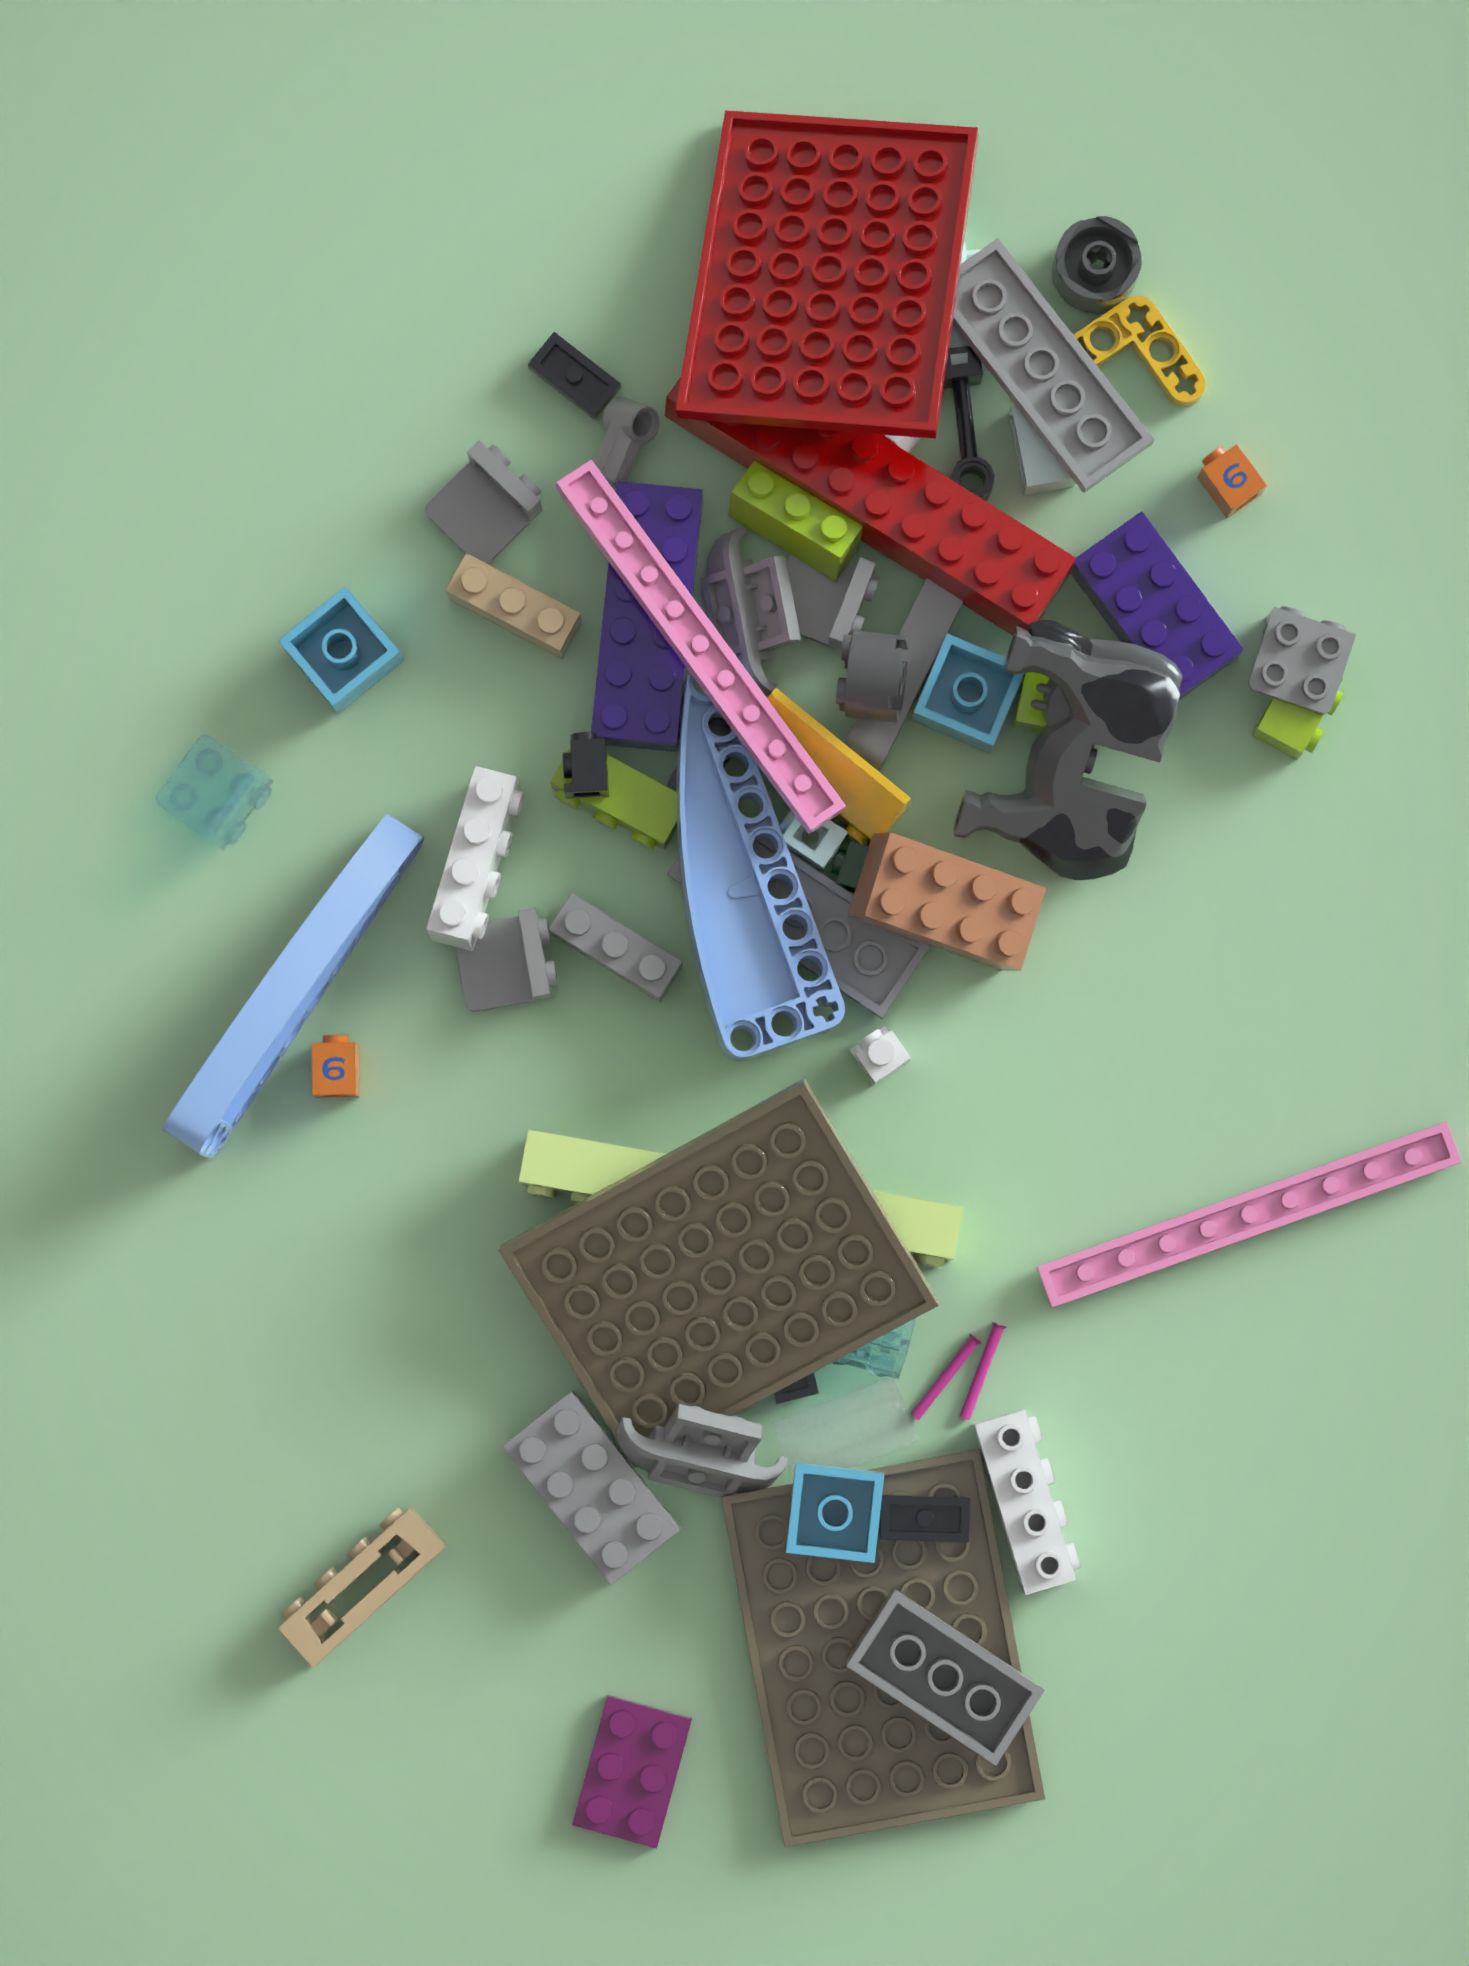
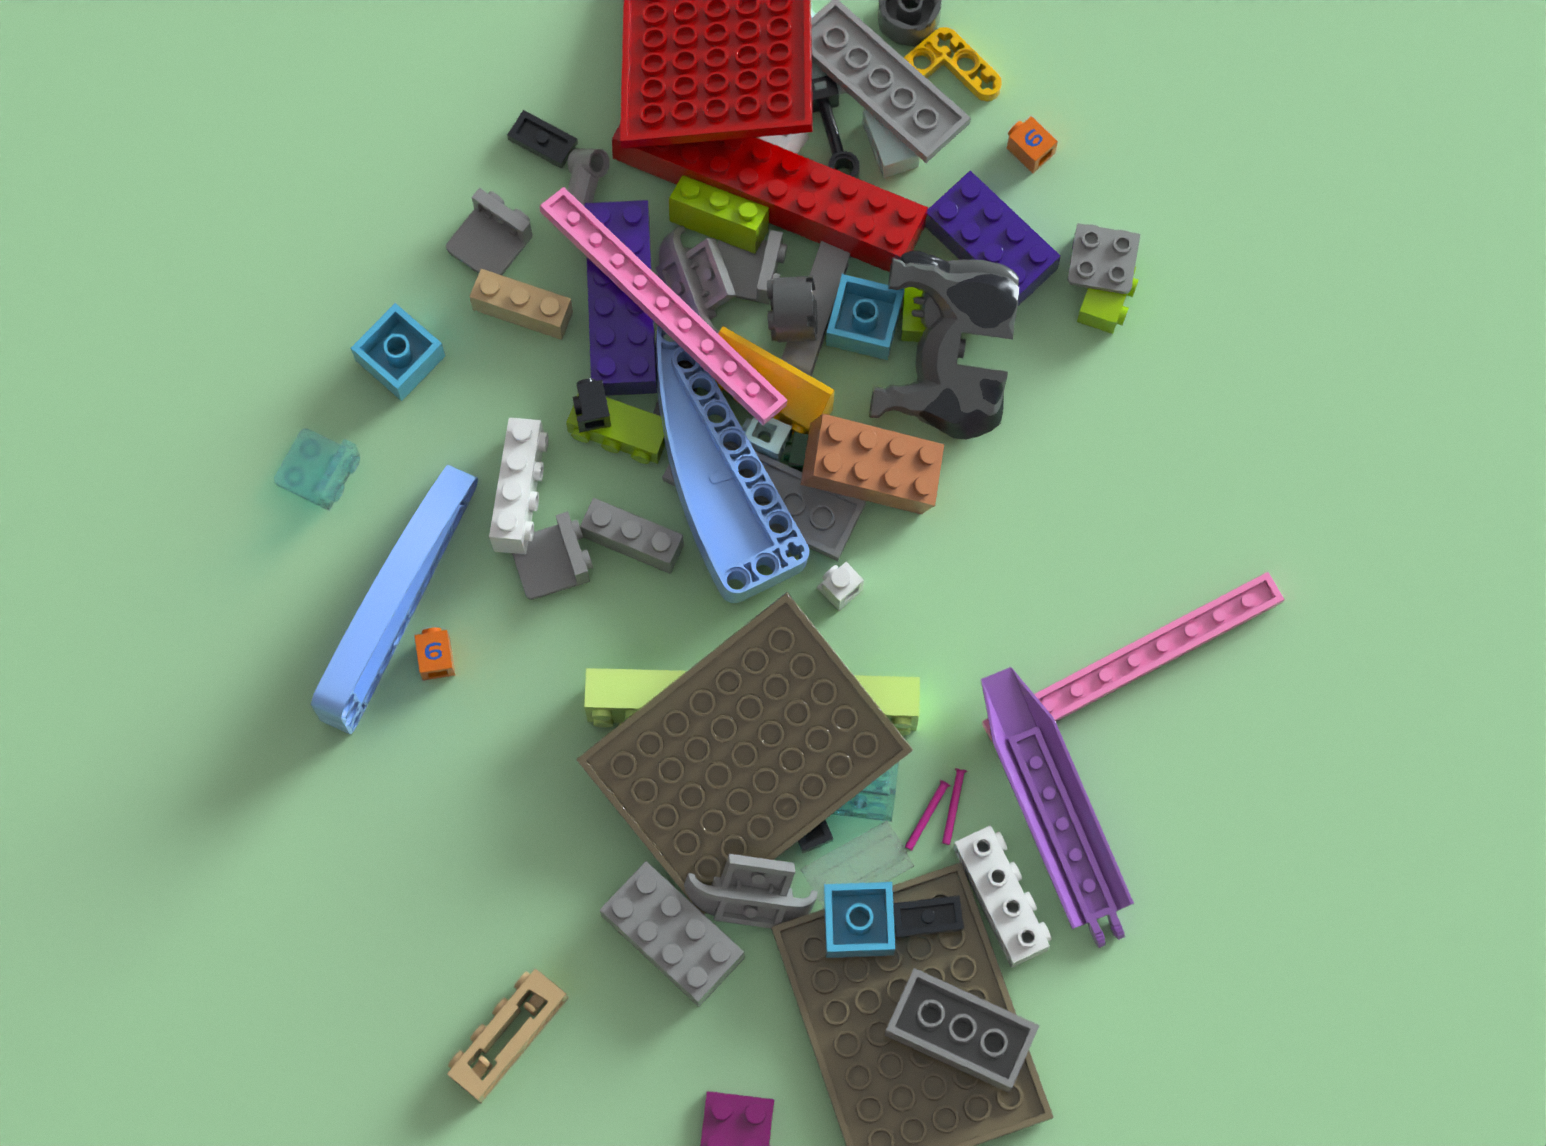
camera: 10 degrees left, 10 degrees down
none -> medium lavender hinge [981,667,1134,948]

